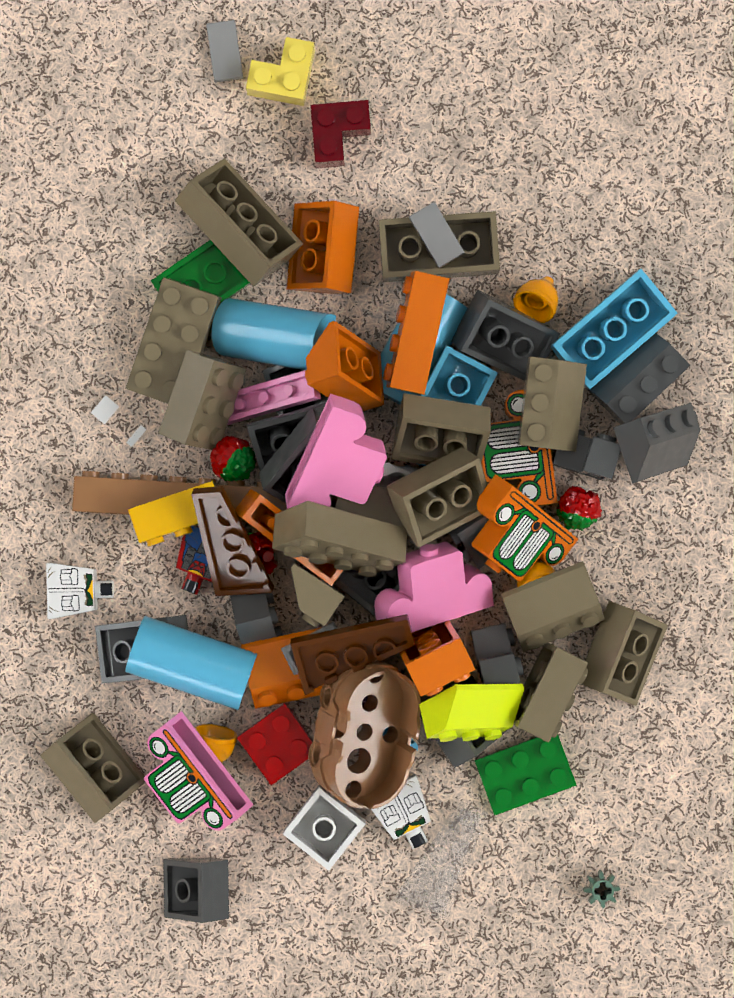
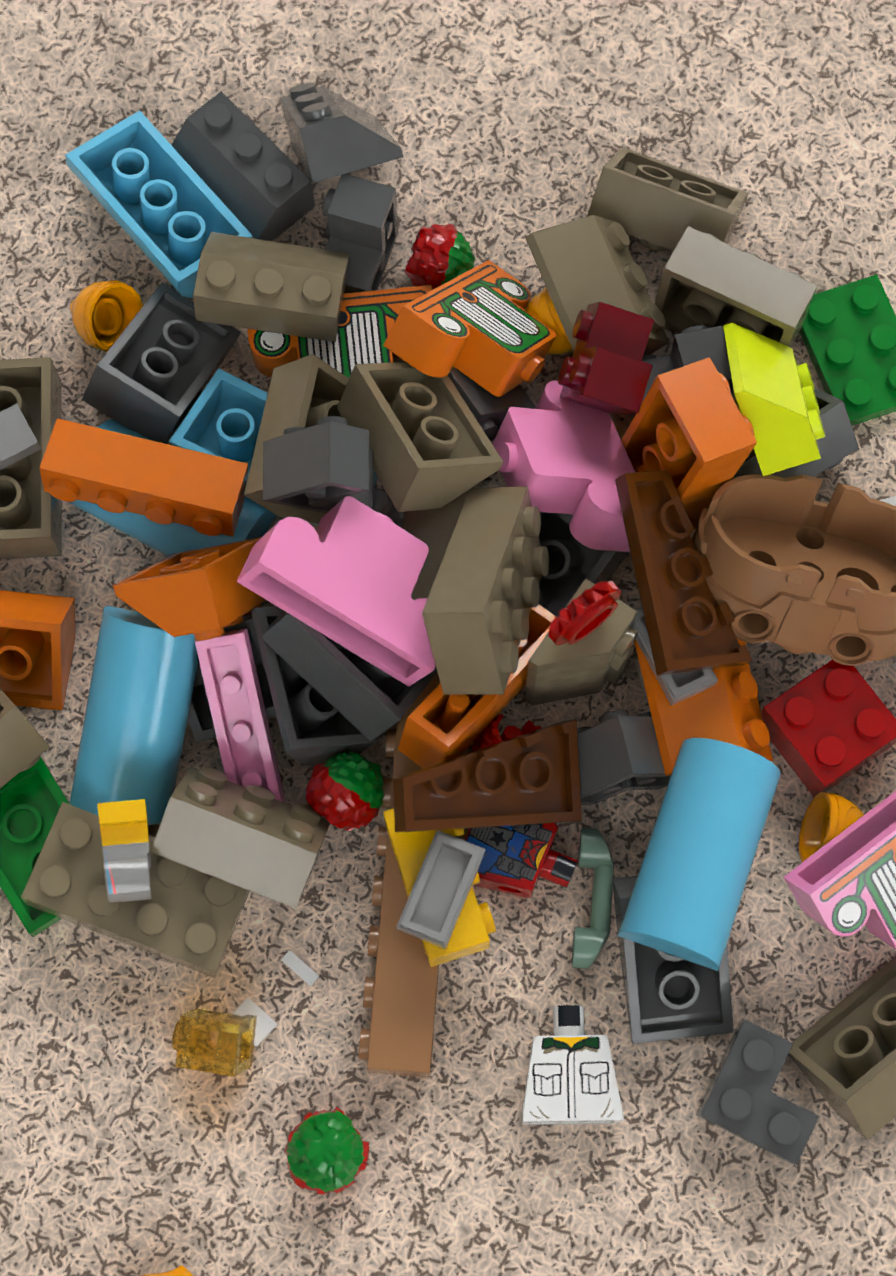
camera: 85 degrees left, 15 degrees down
none -> leg [97,799,151,903]
none -> clear yellow brick [172,1008,257,1077]
none -> dark grey brick [263,416,373,513]
none -> green piece [284,1107,370,1195]
none -> light grey tile [397,830,486,949]
none -> red gear [548,581,621,646]
none -> dark red brick [558,302,654,415]
none -> sand green bar [572,827,614,969]
none -> dark grey brick [696,1019,819,1165]

